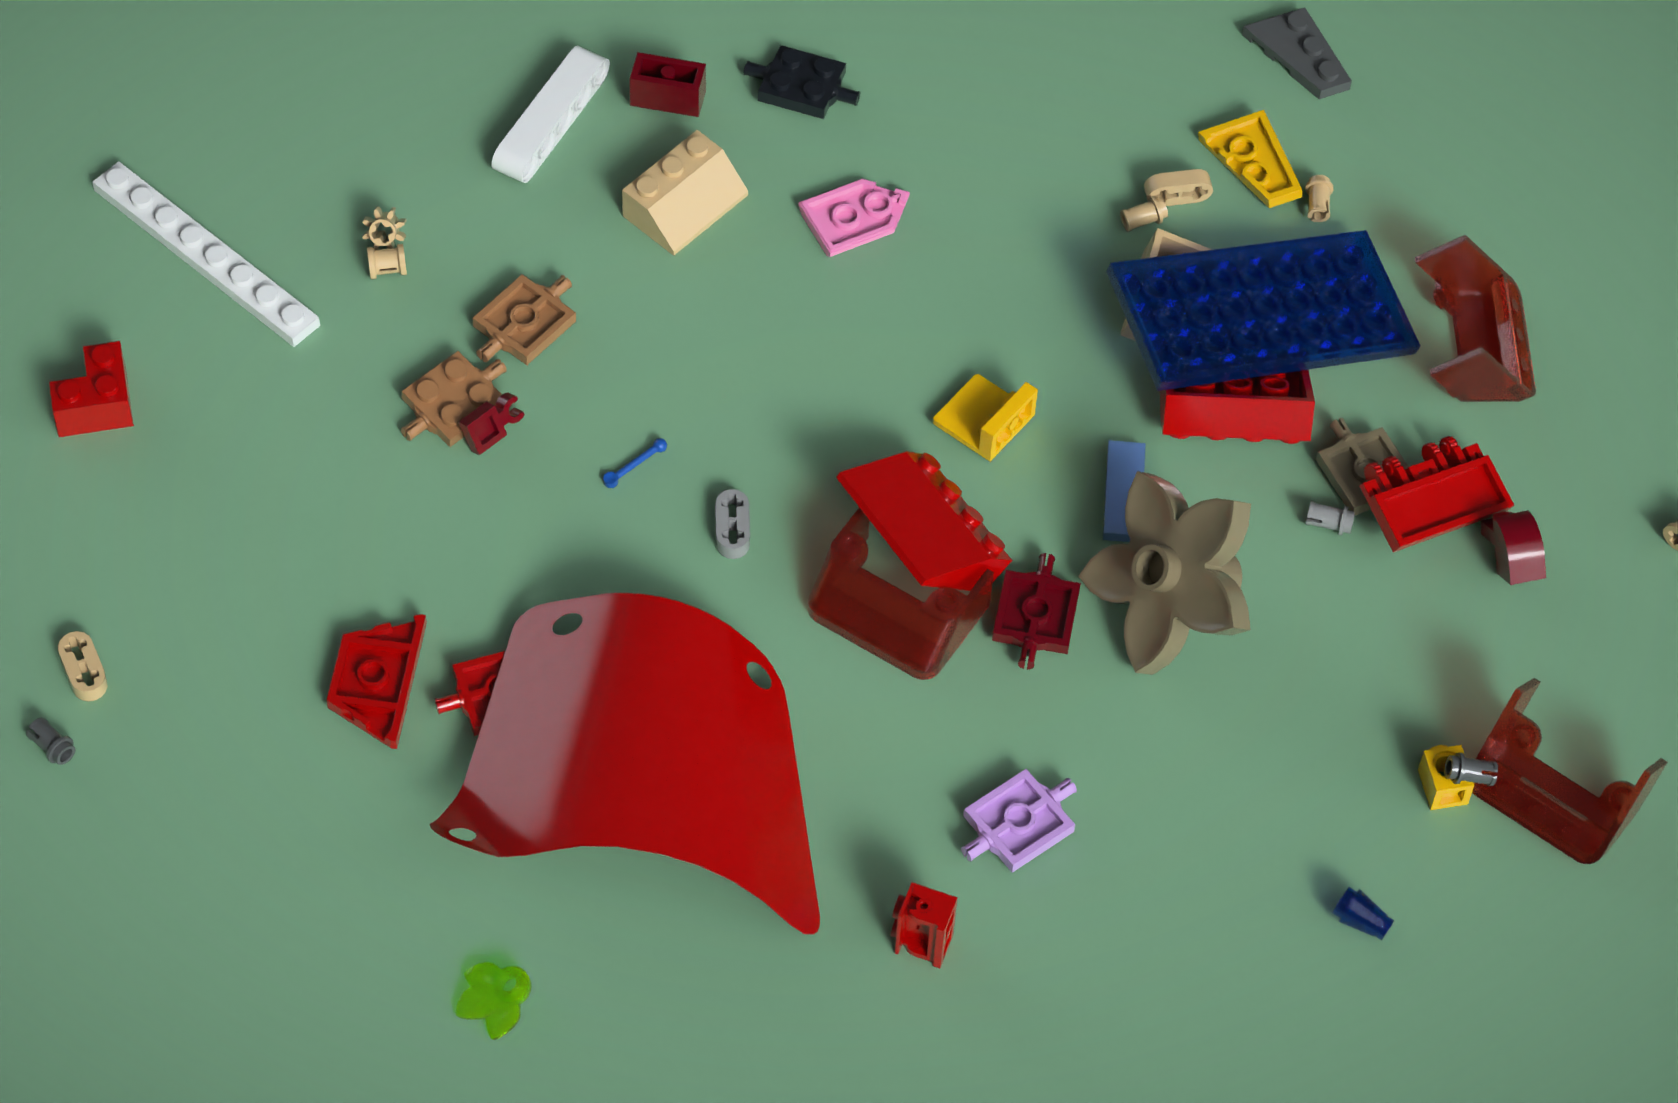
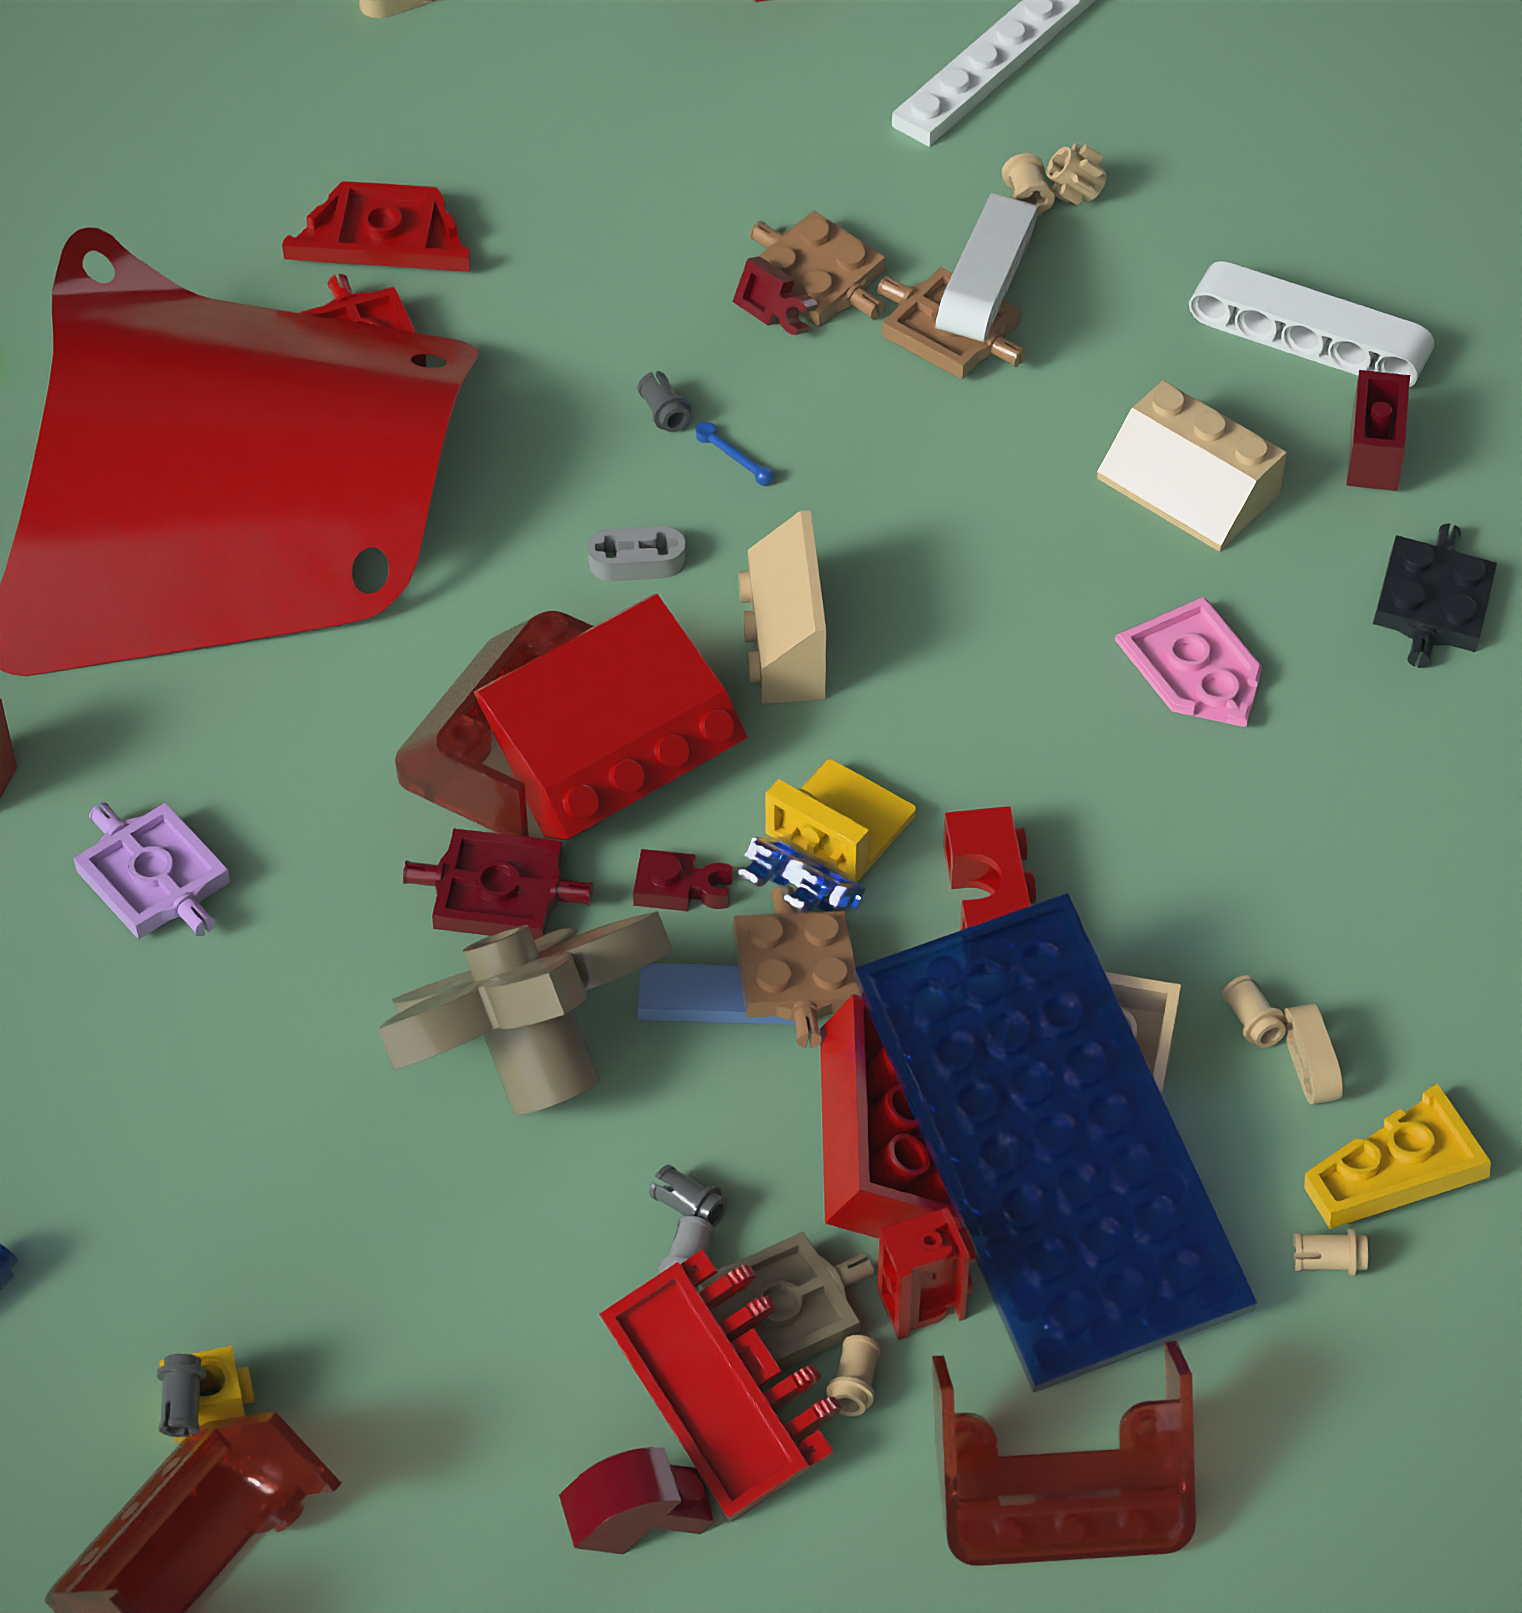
camera: 90 degrees right, 5 degrees down
none -> dark red plate [633,849,733,912]
none -> dark grey pin [637,371,691,432]
none -> dark grey pin [649,1164,727,1228]
none -> medium nougat plate [732,885,861,1048]
none -> tan slope [738,510,826,704]
none -> clear blue plate [738,836,866,913]
none -> tan pin [826,1335,881,1416]
none -> red hinge [877,1208,976,1340]
none -> white beam [935,192,1039,342]
none -> red arch [943,806,1046,979]

